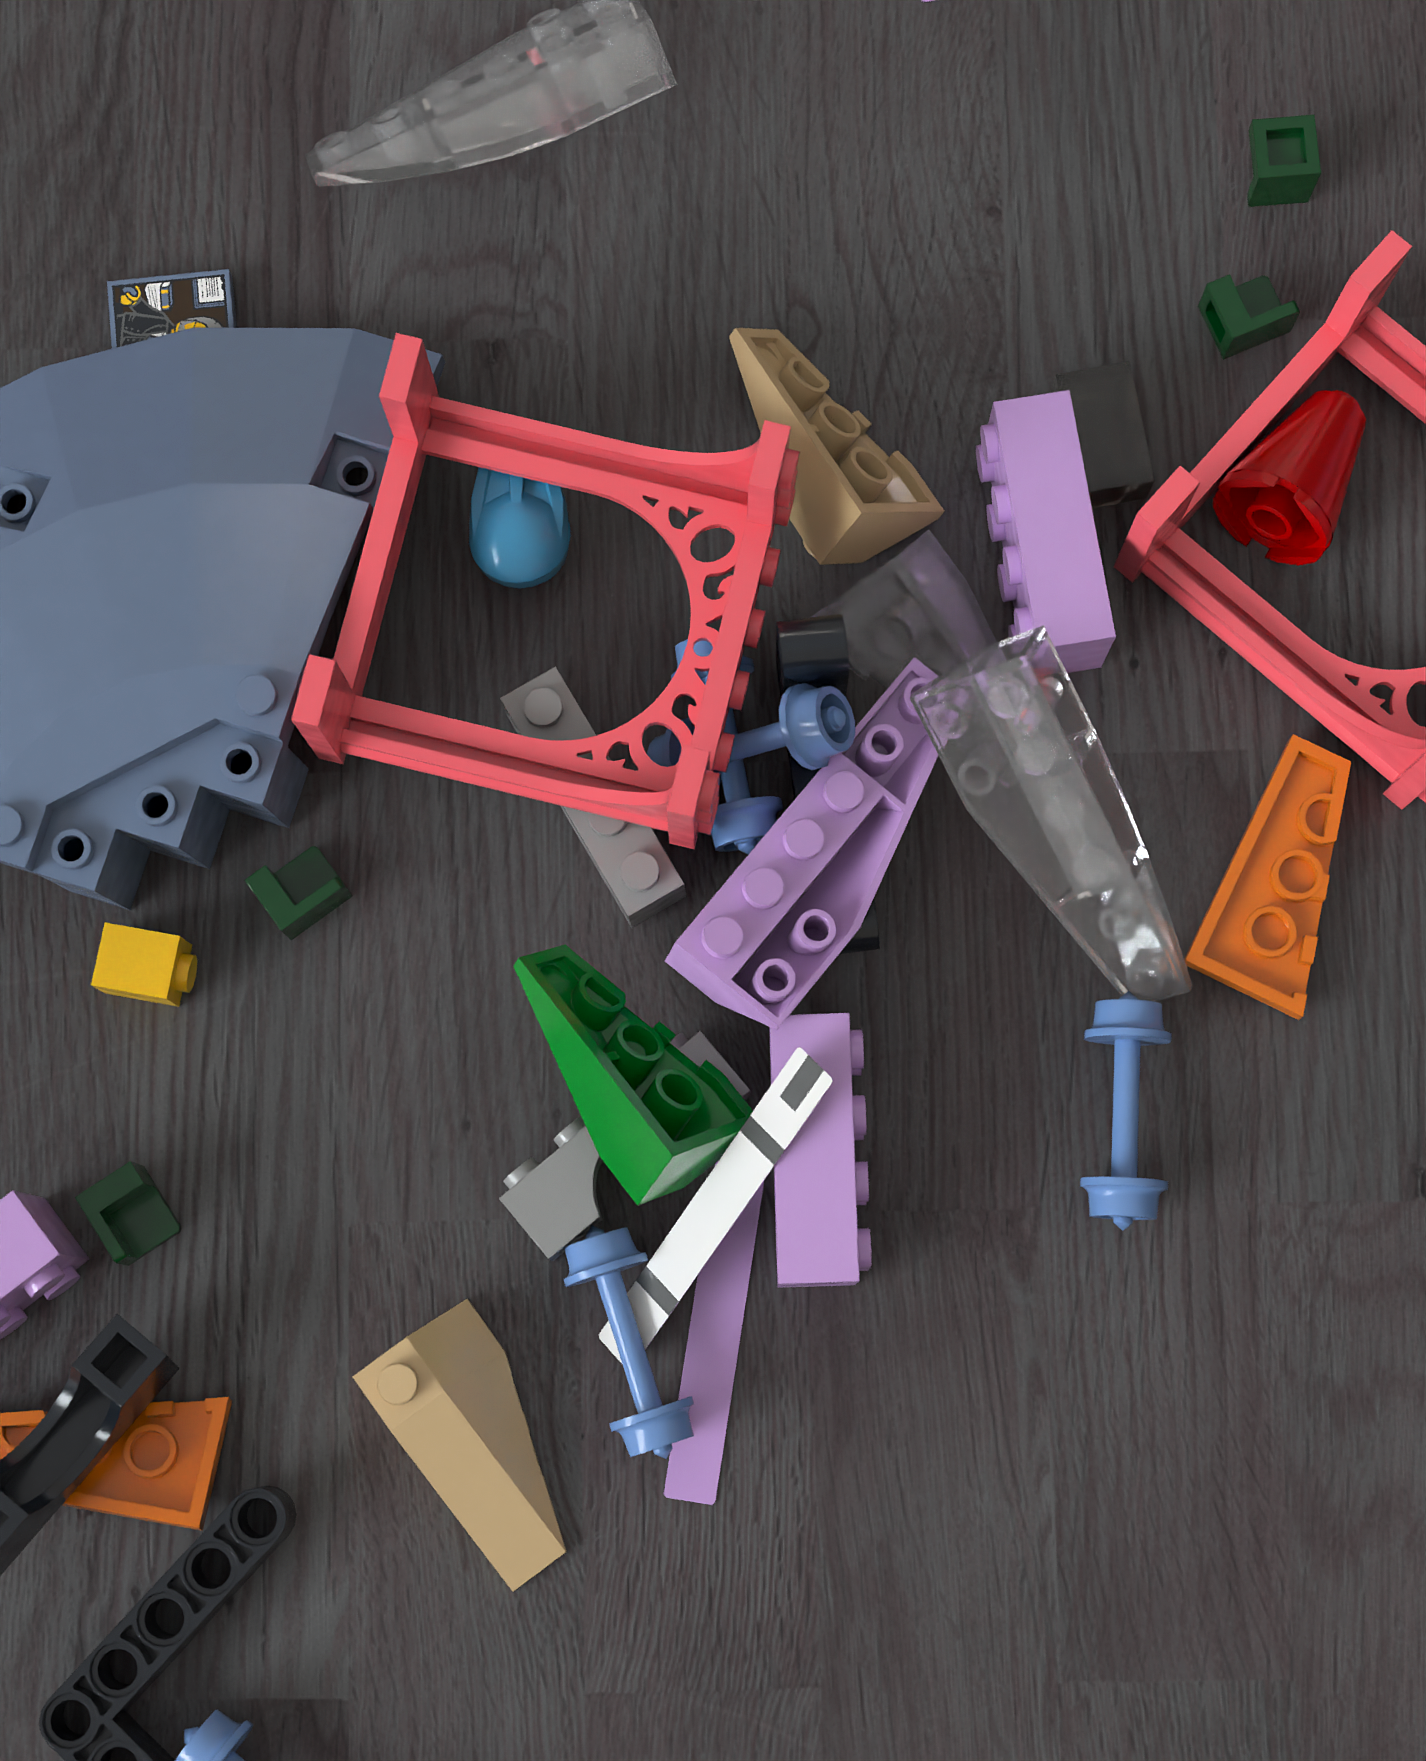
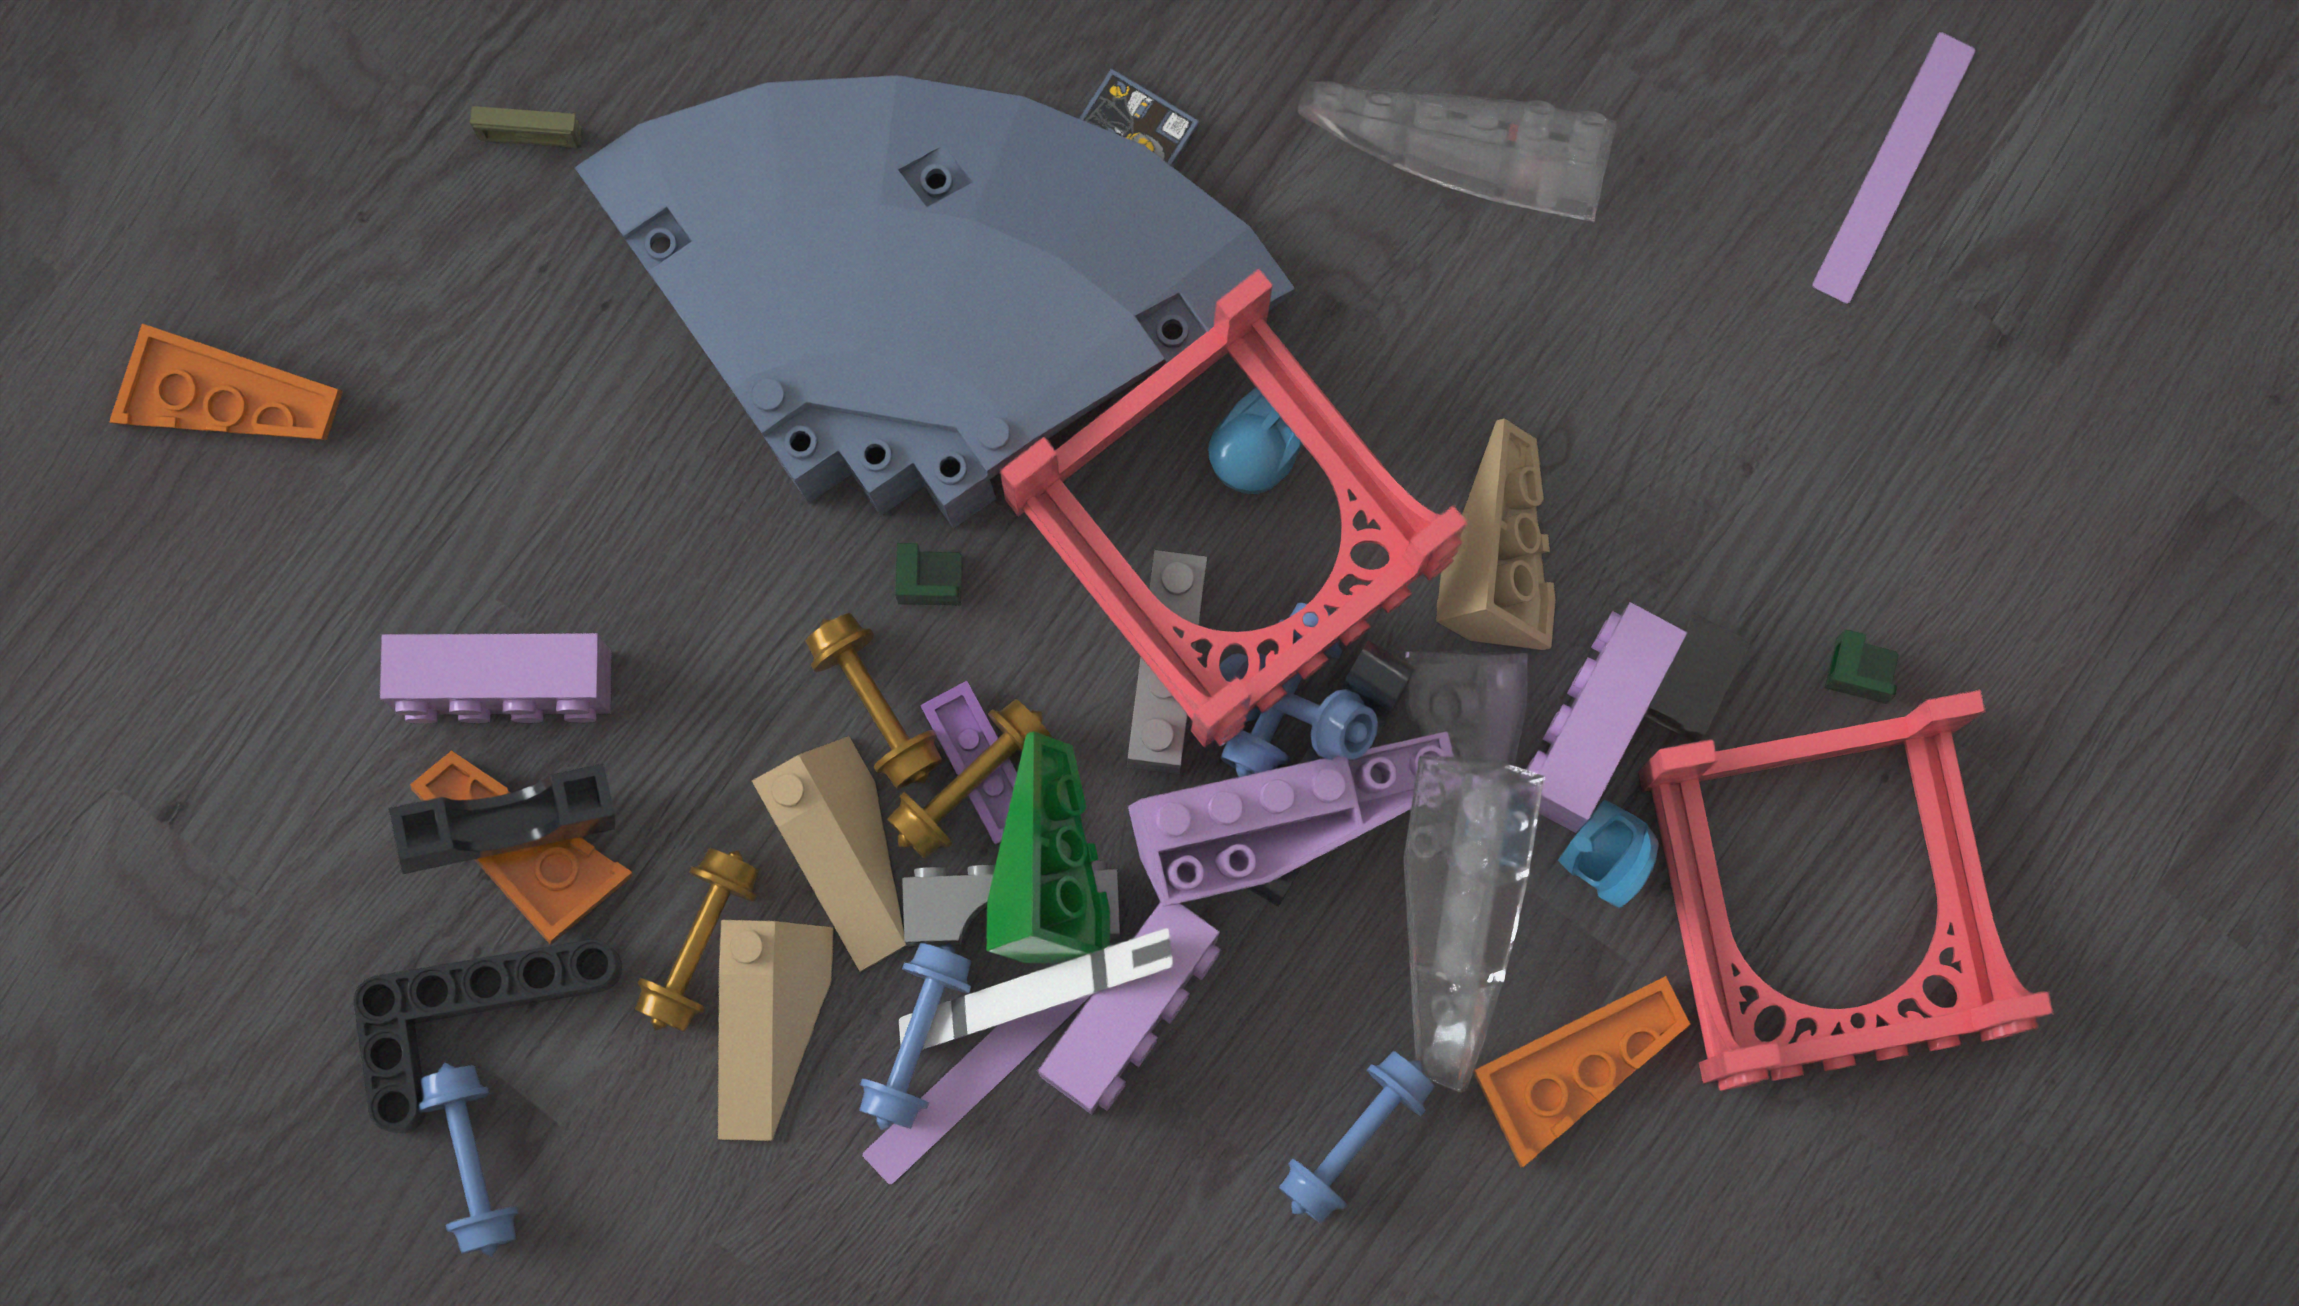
camera: 30 degrees right, 0 degrees up
dark green panel [75,1161,181,1266] -> none
yellow brick [91,922,198,1007] -> none
red cone [1213,390,1366,566] -> none
dark green panel [1247,115,1321,207] -> none
none -> pearl gold piece [635,848,759,1032]
none -> tan wedge [752,736,907,972]
none -> pearl gold piece [806,613,943,789]
none -> pearl gold piece [888,699,1053,859]
none -> medium lavender plate [920,681,1017,846]
none -> dark azure helmet [1558,799,1659,908]

